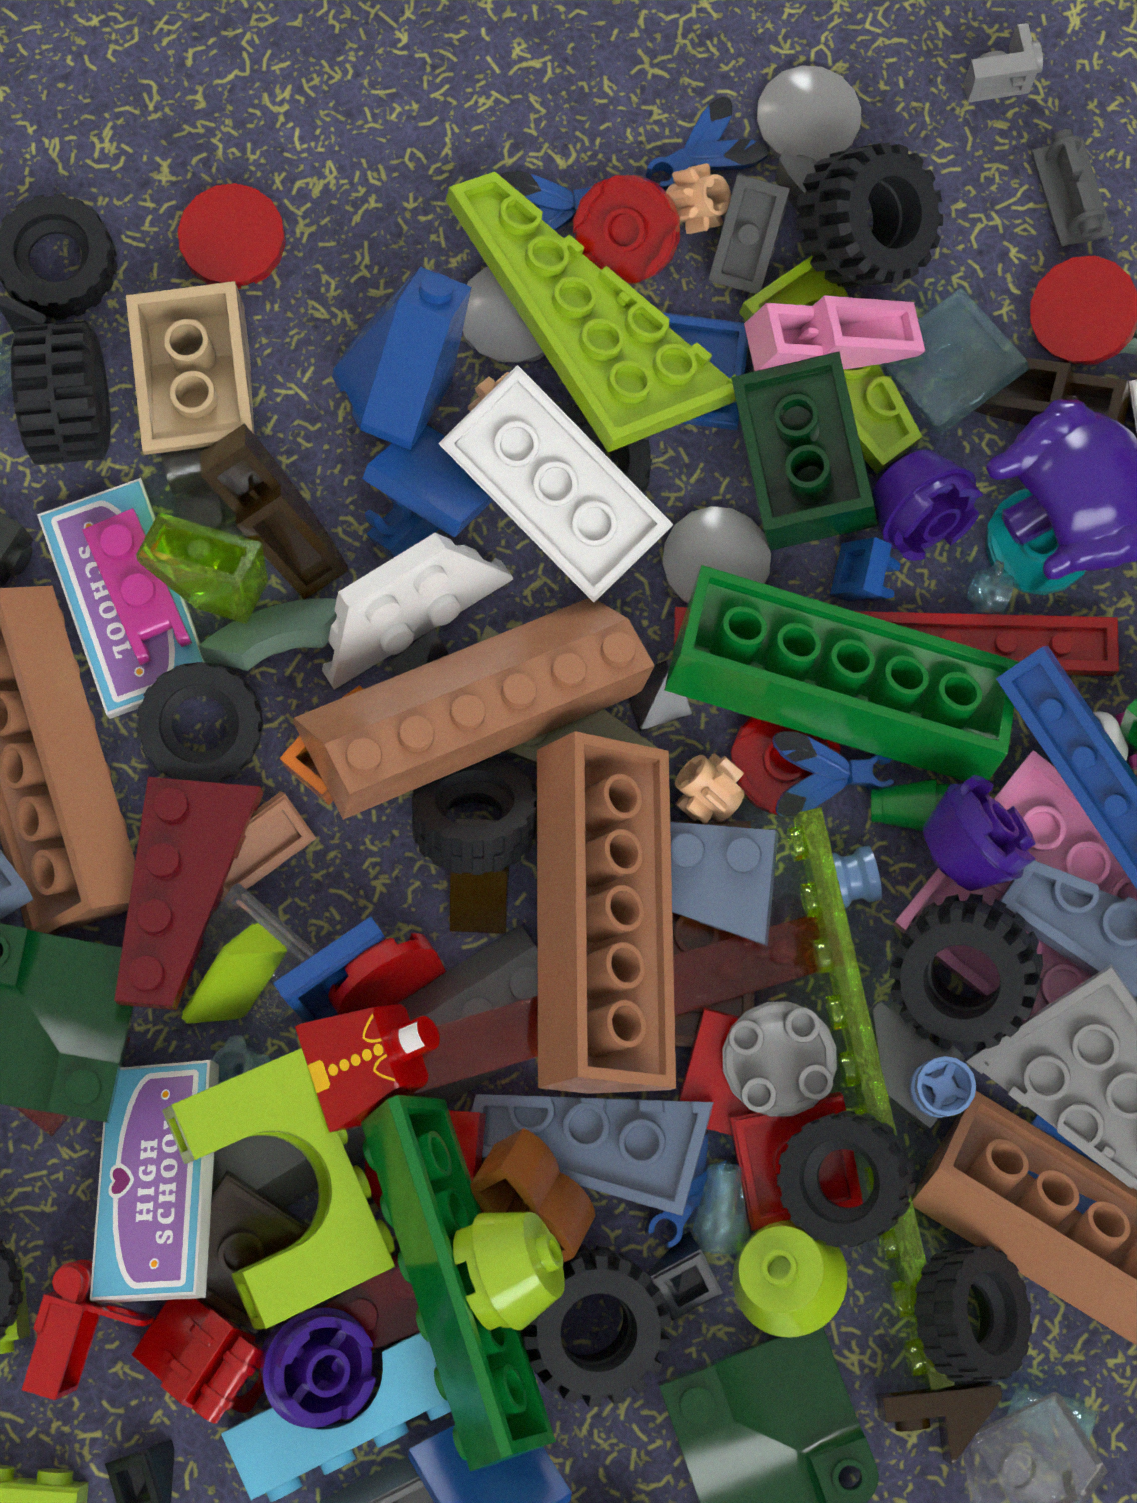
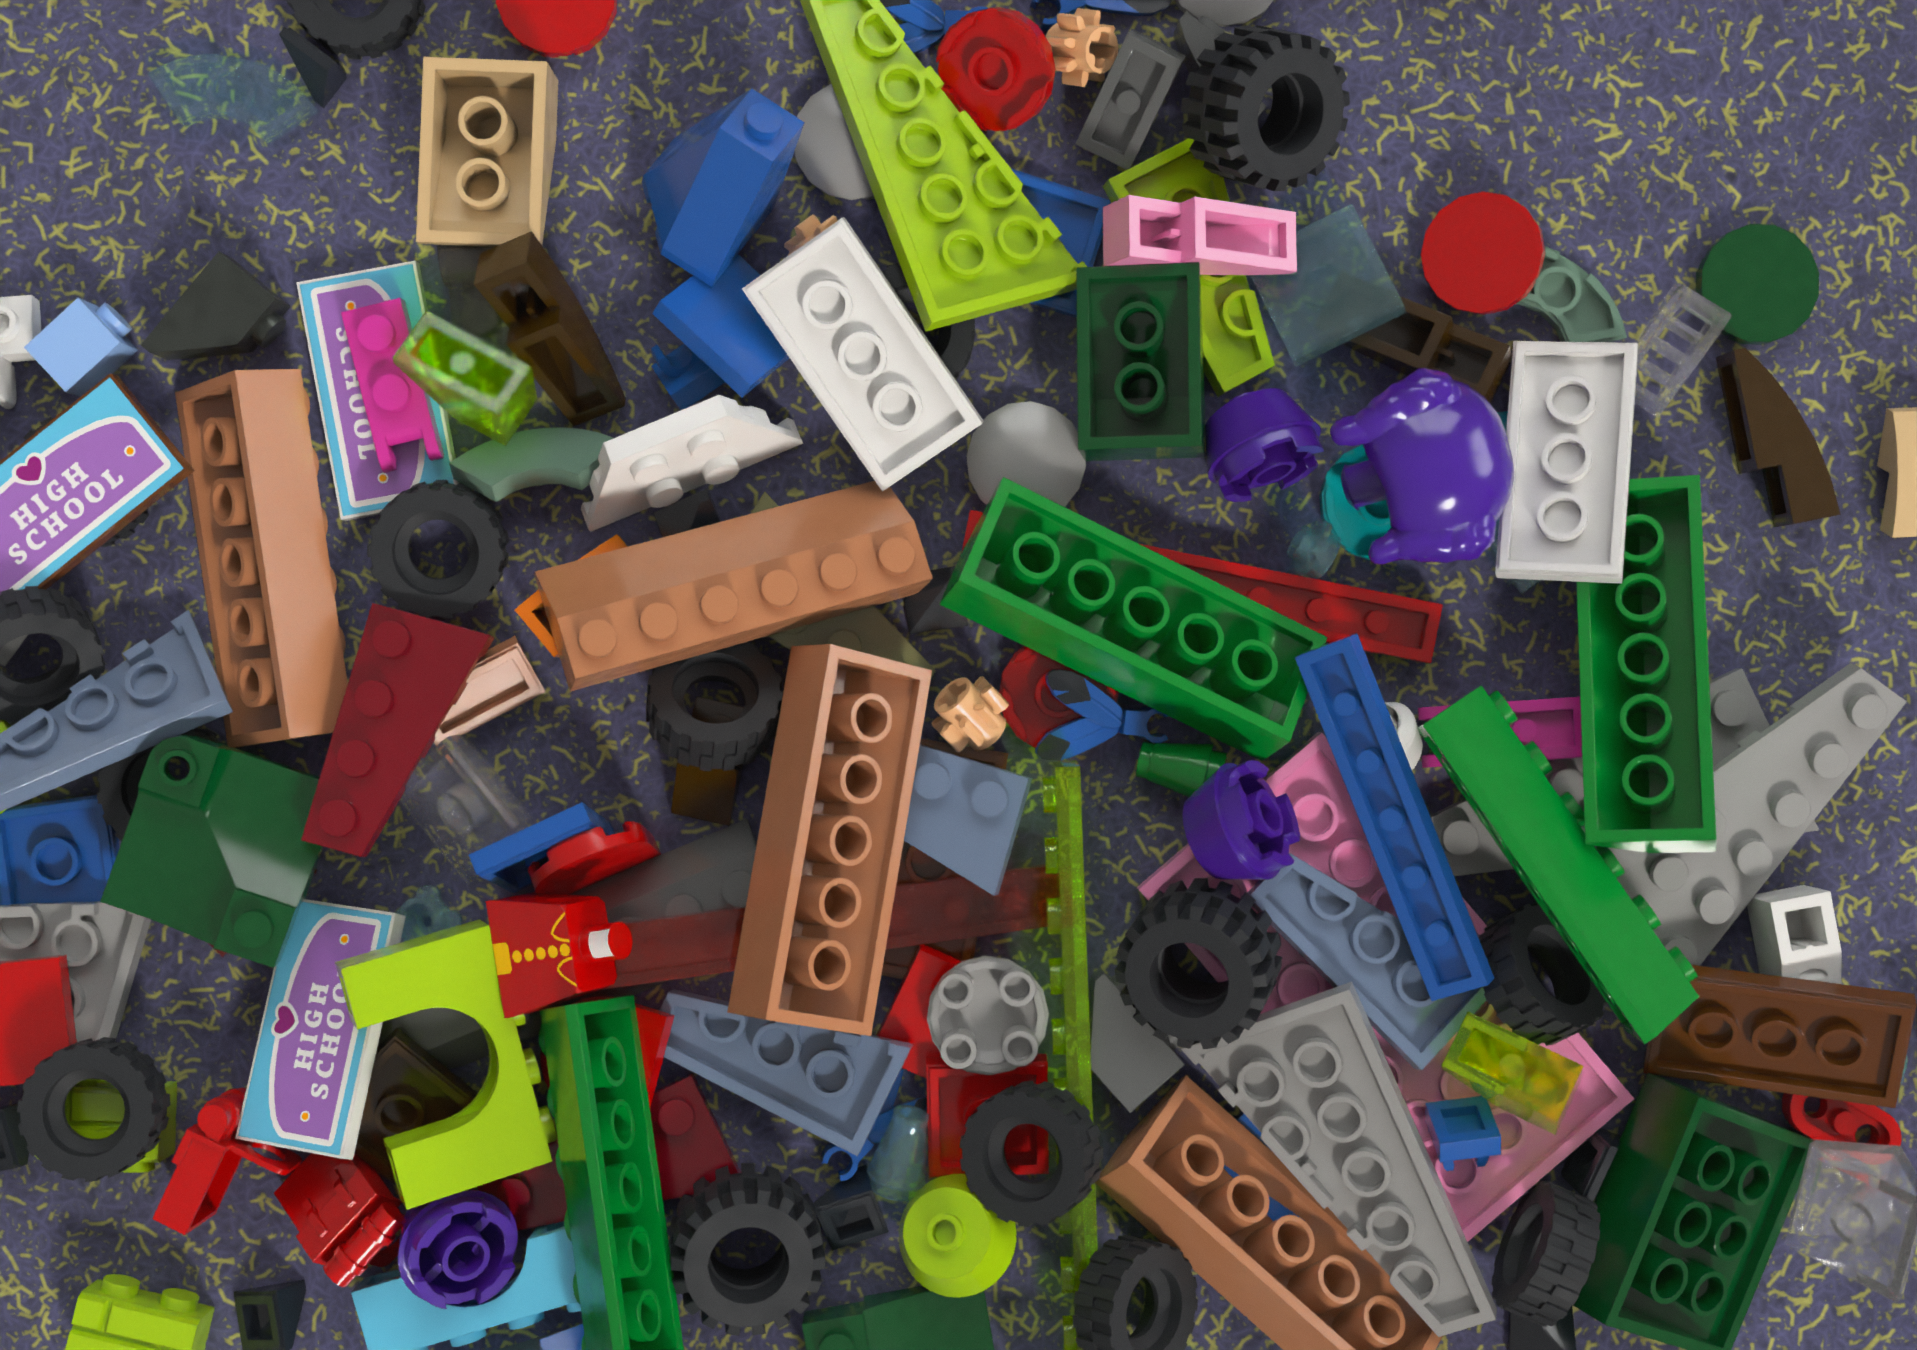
camera: 10 degrees right, 10 degrees up
black tyre [11,321,111,465] -> none
lime slope [181,922,287,1024] -> none
lime cone [453,1212,565,1330] -> none
dark orange brick [470,1128,596,1262] -> none
medium blue wheel [823,845,882,910] -> none
blue tile [830,537,901,601] -> none
medium blue wheel [908,1056,976,1118] -> none
dark grey hinge [1031,129,1113,248] -> none

